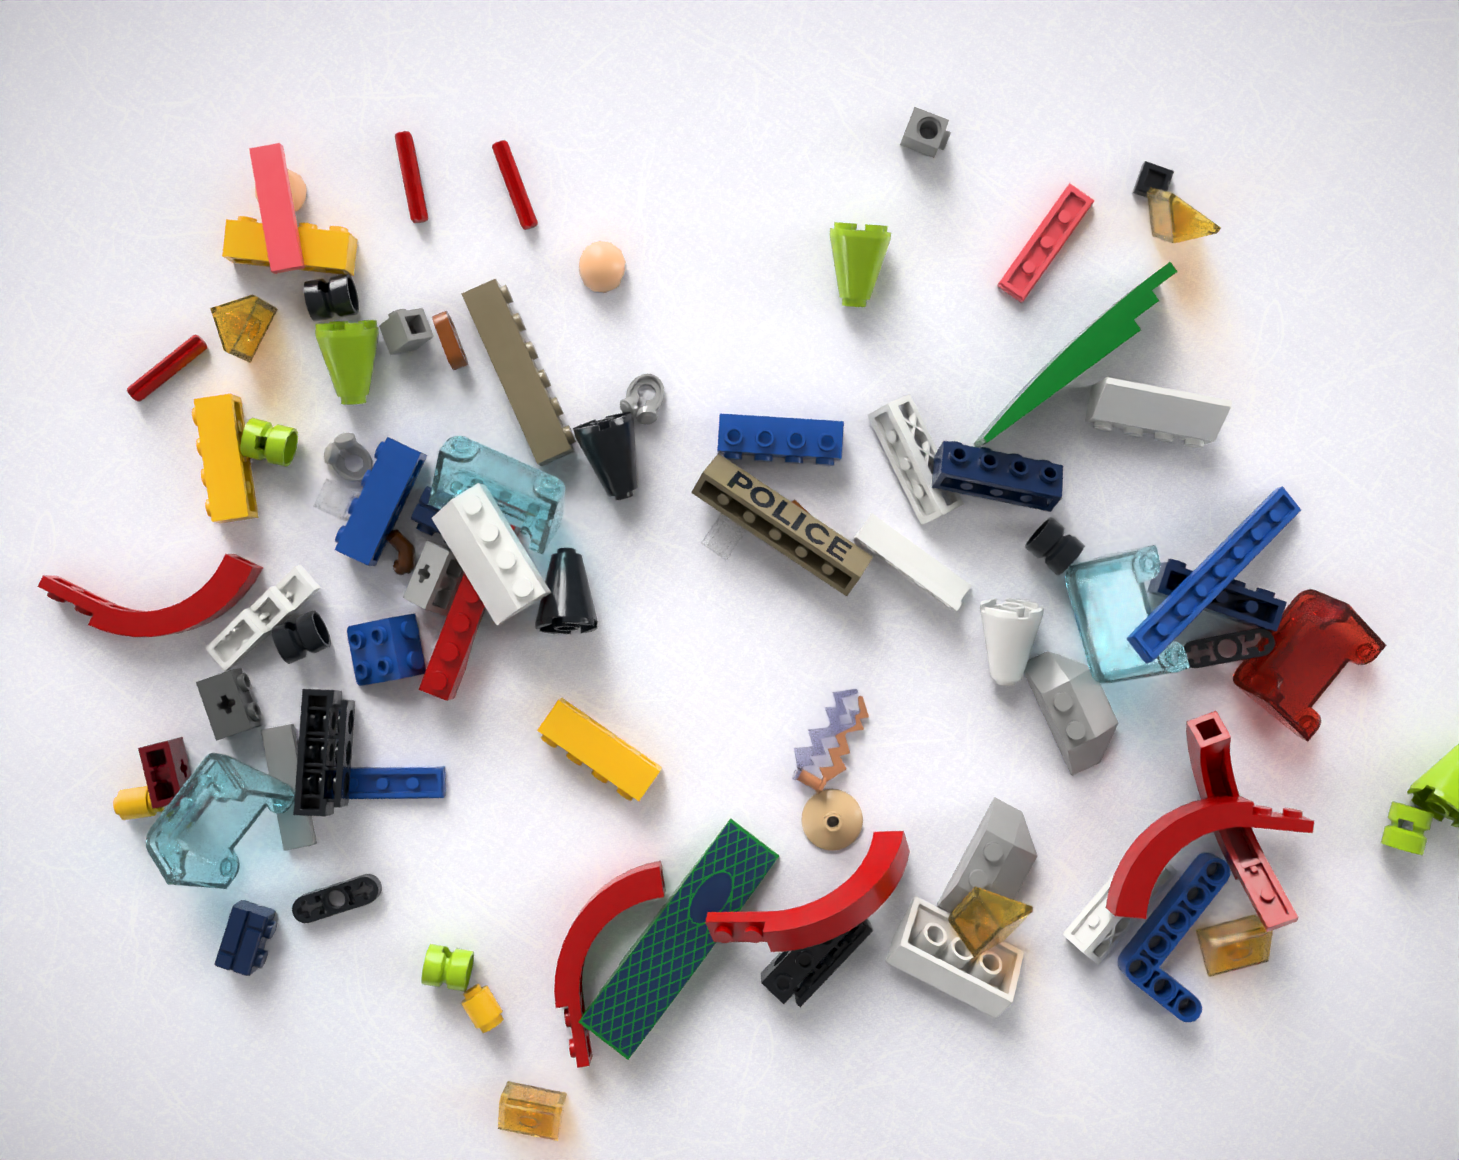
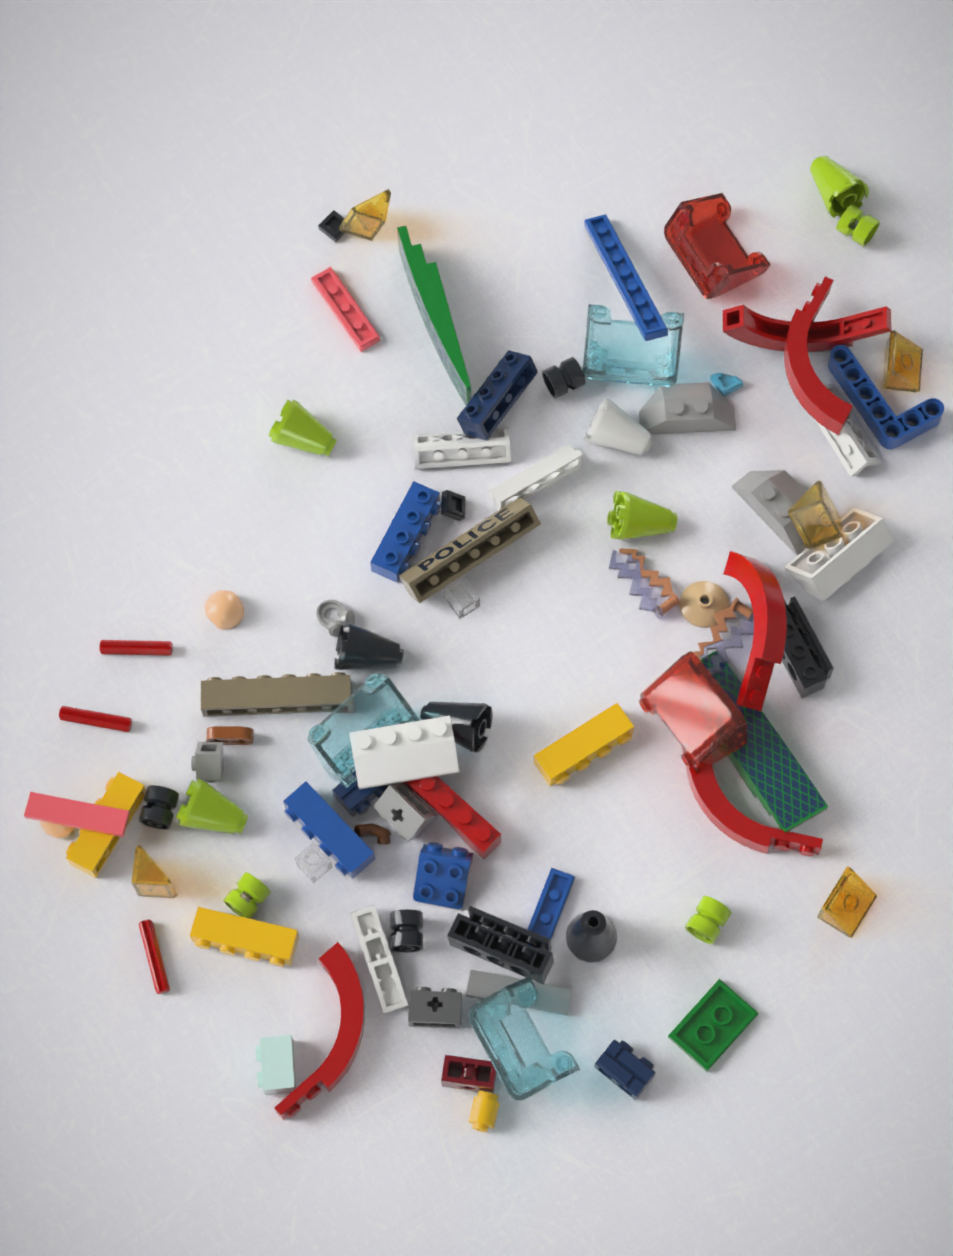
camera: 65 degrees left, 20 degrees down
black beam [292,874,382,923] -> none
light grey piece [324,433,372,481] -> none
yellow brick [461,984,504,1033] -> none
light grey brick [900,107,951,158] -> none
white slope [1085,377,1232,448] -> none
dark blue brick [1147,559,1287,632] -> none
black beam [1181,628,1275,669] -> none
none -> light aqua brick [256,1035,296,1095]
none -> black tile [441,490,466,521]
none -> black cone [566,910,617,963]
none -> lime cone [607,491,677,540]
none -> clear red windscreen [639,651,747,774]
none -> green tile [668,979,759,1072]
none -> piece [693,597,754,675]
none -> medium azure tile [710,373,743,397]

